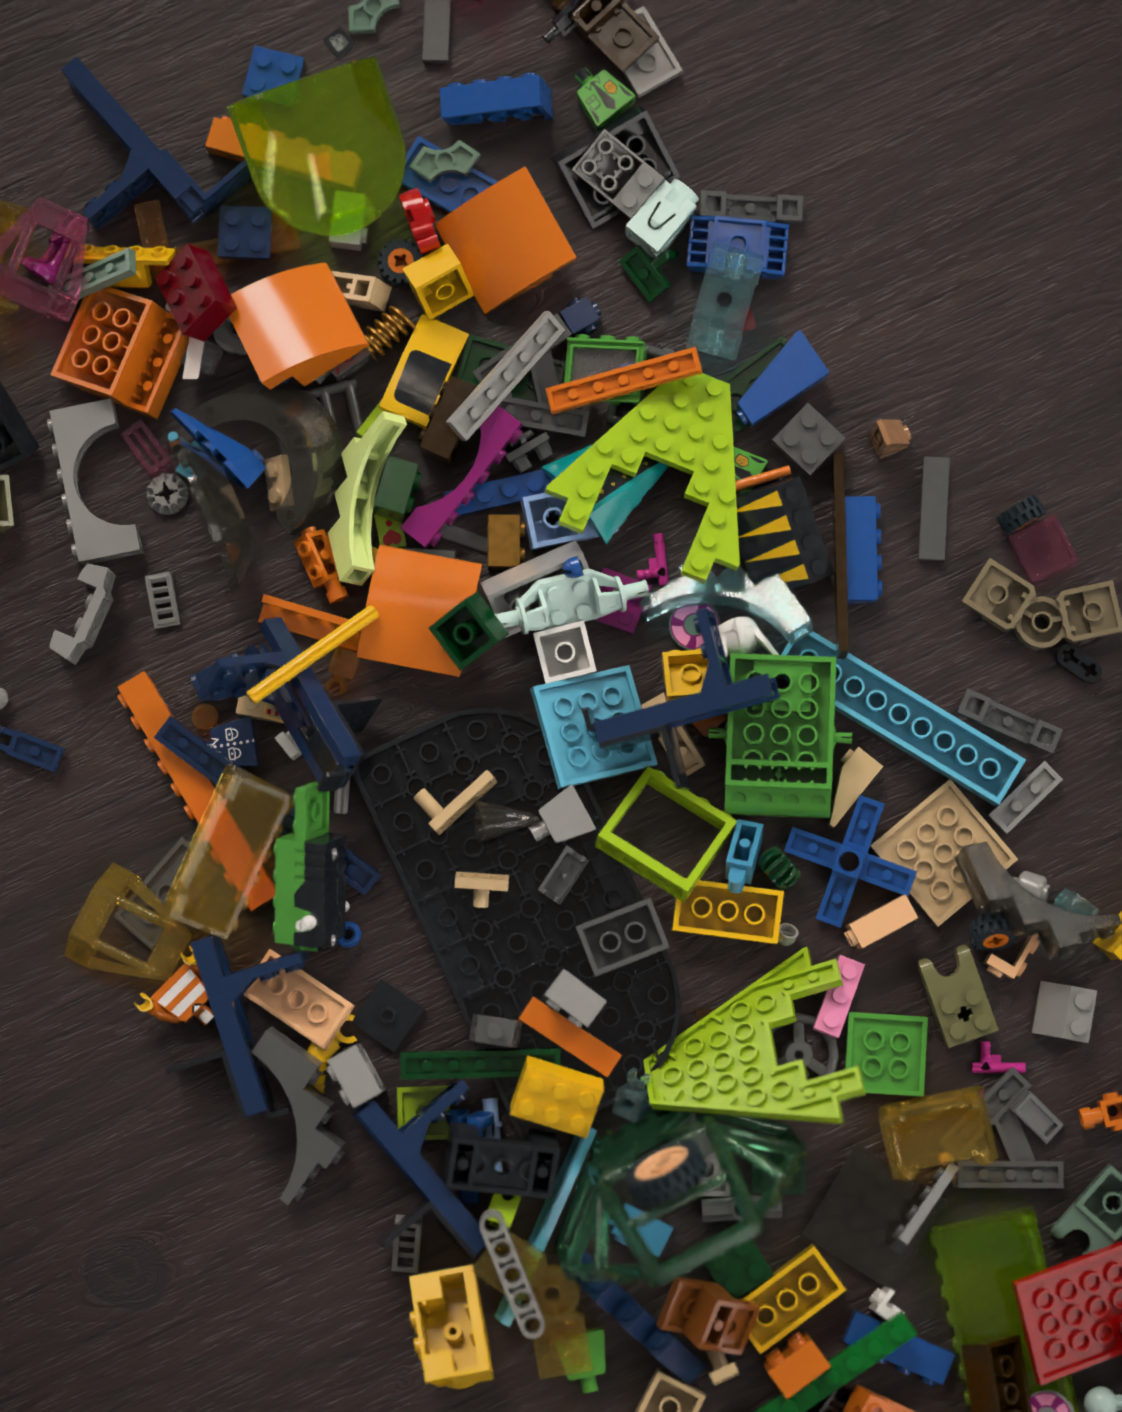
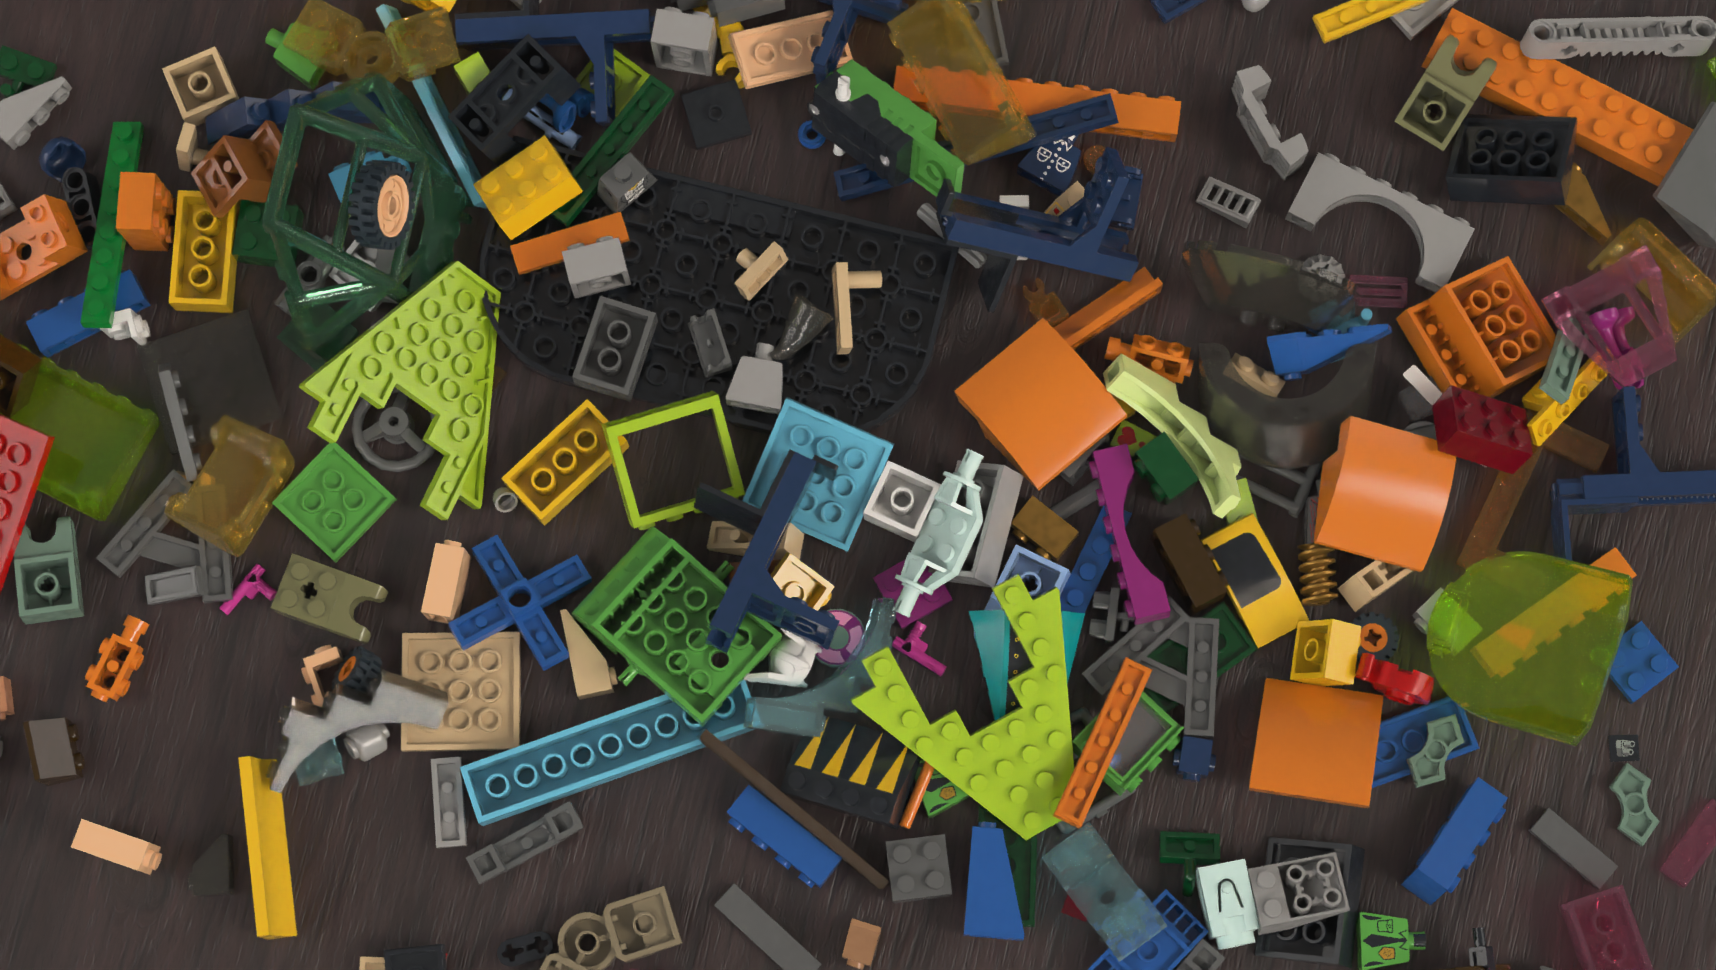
camera: 130 degrees right, 5 degrees down
dark blue plate [218,205,273,261] -> none
yellow axle [247,606,379,703] -> none
dark green brick [429,592,509,670] -> none
light grey plate [446,311,565,441] -> none
light grey beam [480,1209,545,1339] -> none
blue hinge [562,556,584,578] -> none
clear light blue brick [612,1067,651,1123] -> none
dark azure brick [725,819,763,893] -> none
dark green gear [757,846,801,891] -> none
bright pink plate [813,955,865,1039] -> none
light grey slope [1031,981,1097,1043] -> none

